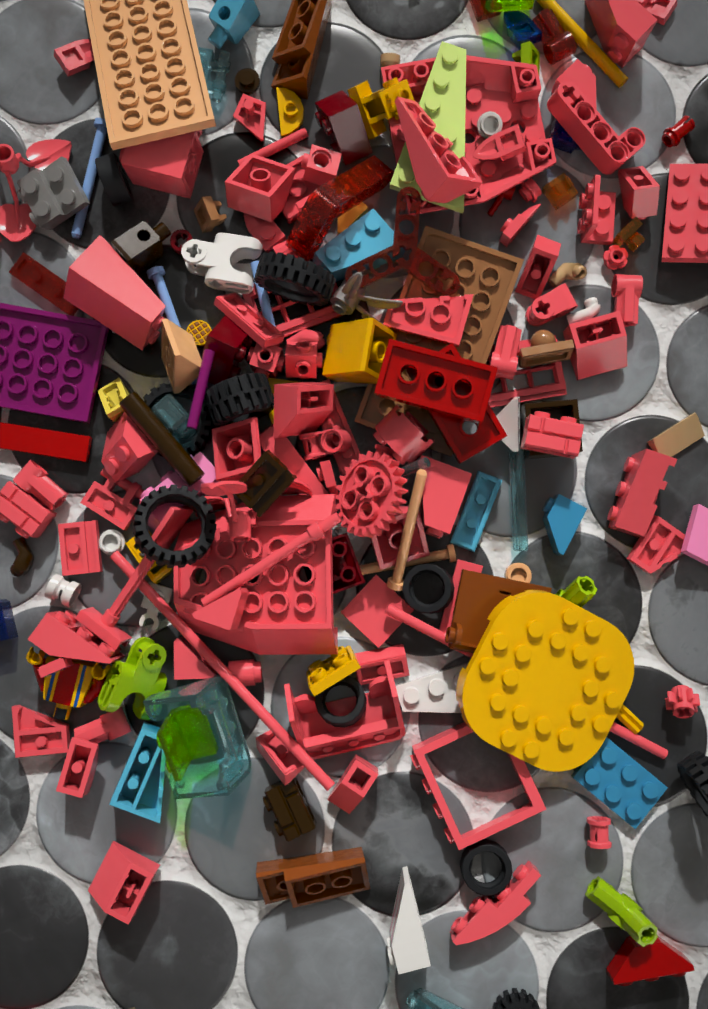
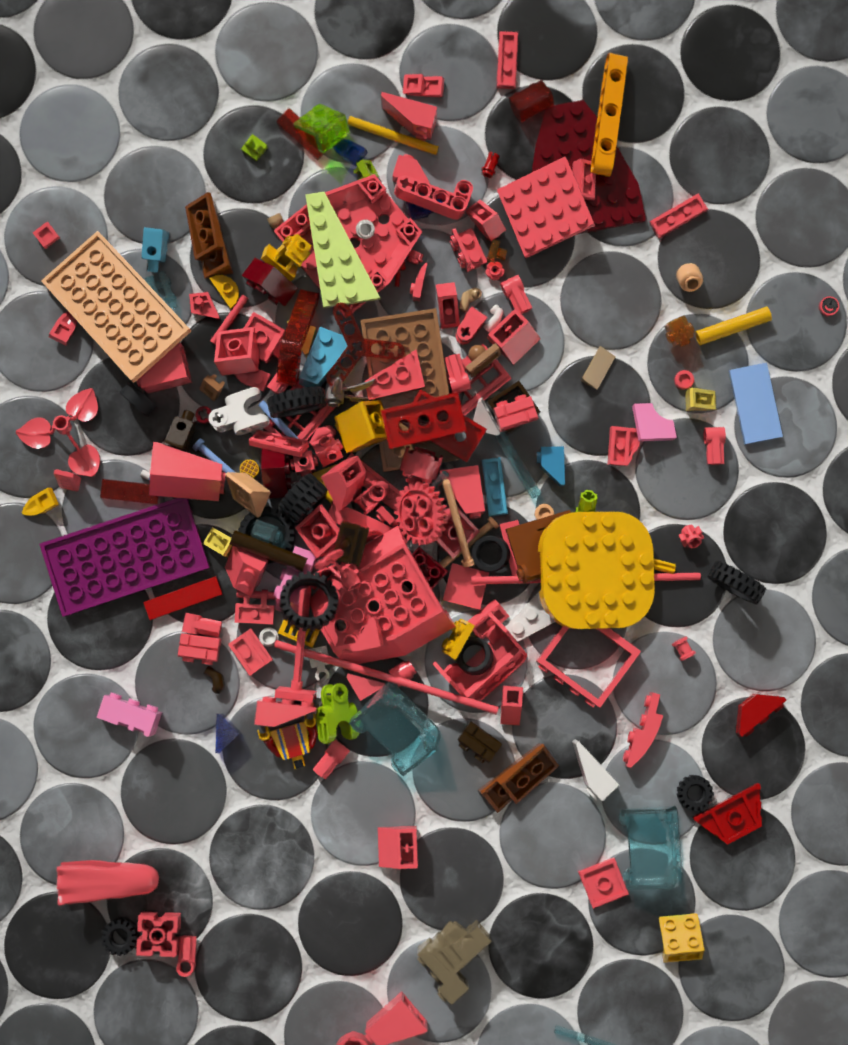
camera: 35 degrees left, 0 degrees up
coral wing [12,705,70,758] -> none
light grey plate [17,156,90,230] -> none
coral tile [37,657,74,678] -> none
white wheel [44,574,82,608] -> none
coral slope [56,737,99,798] -> none
light blue bar [71,118,107,239] -> none
medium azure wedge [109,722,168,823] -> none
clear neon green bracket [157,702,219,782] -> none
magenta bar [187,349,215,429] -> none
coral bar [201,512,342,607] -> none
dark brown plate [235,68,260,95] -> none
coral slope [256,730,305,785] -> none
coral brick [300,144,342,189] -> none
coral wedge [395,97,482,203] -> none
black tyre [460,839,513,896] -> none
coral plate [472,124,527,161] -> none
clear red piece [531,9,577,65] -> none
clear orange tile [542,173,579,210] -> none
dark azure plate [571,737,668,829] -> none
lime piece [585,876,658,947] -> none
coral wedge [607,449,677,537] -> none

